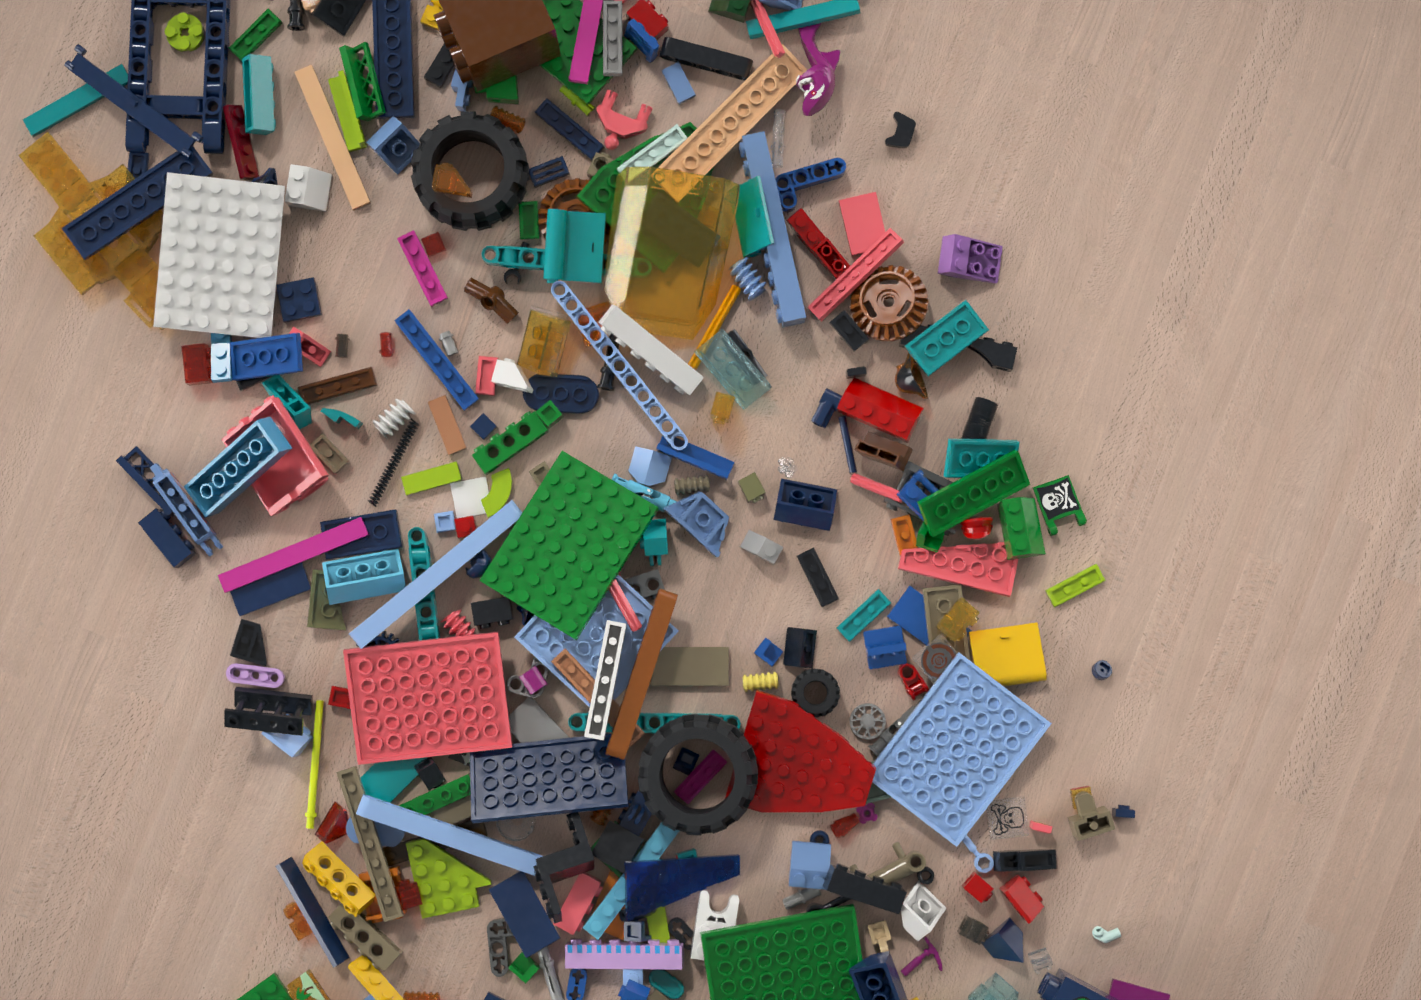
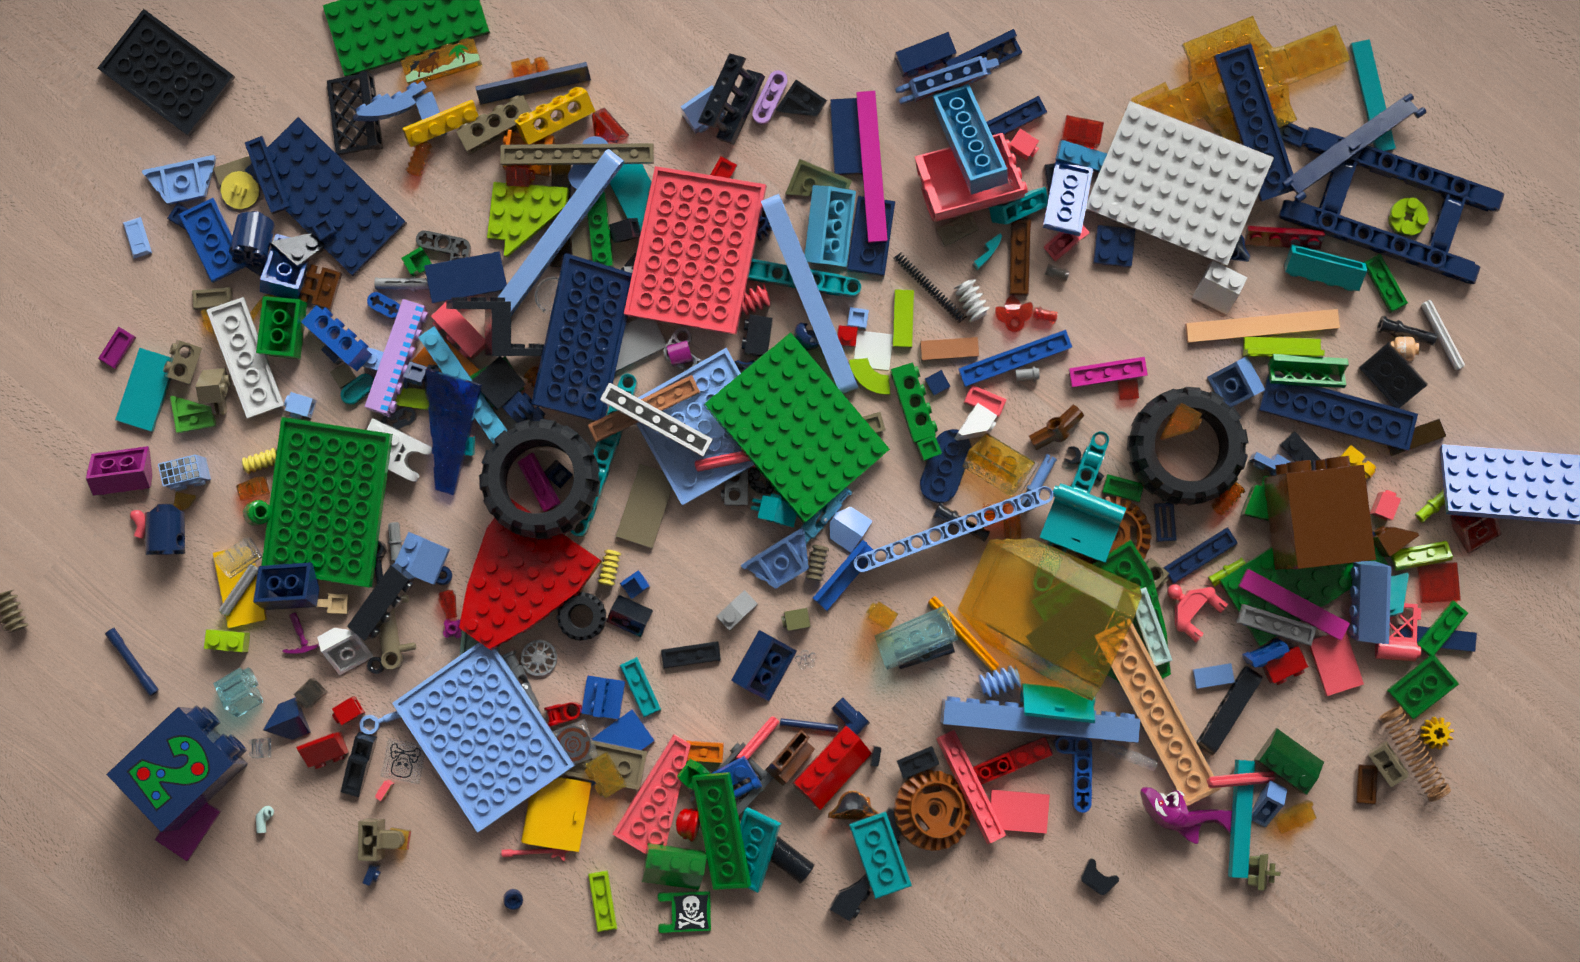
camera: 105 degrees right, 0 degrees up
neon yellow bar [305,700,324,829] -> none
white brick [598,304,704,395] -> none
dark orange beam [605,588,678,760] -> none
medium lavender slope [938,234,1003,284] -> none
none -> coral piece [502,848,569,861]
none -> black gear [748,467,774,494]
none -> dark blue plate [986,96,1047,135]
none -> clear red plate [995,294,1033,332]
none -> coral brick [1010,129,1039,161]
none -> medium blue pin [1021,454,1057,508]

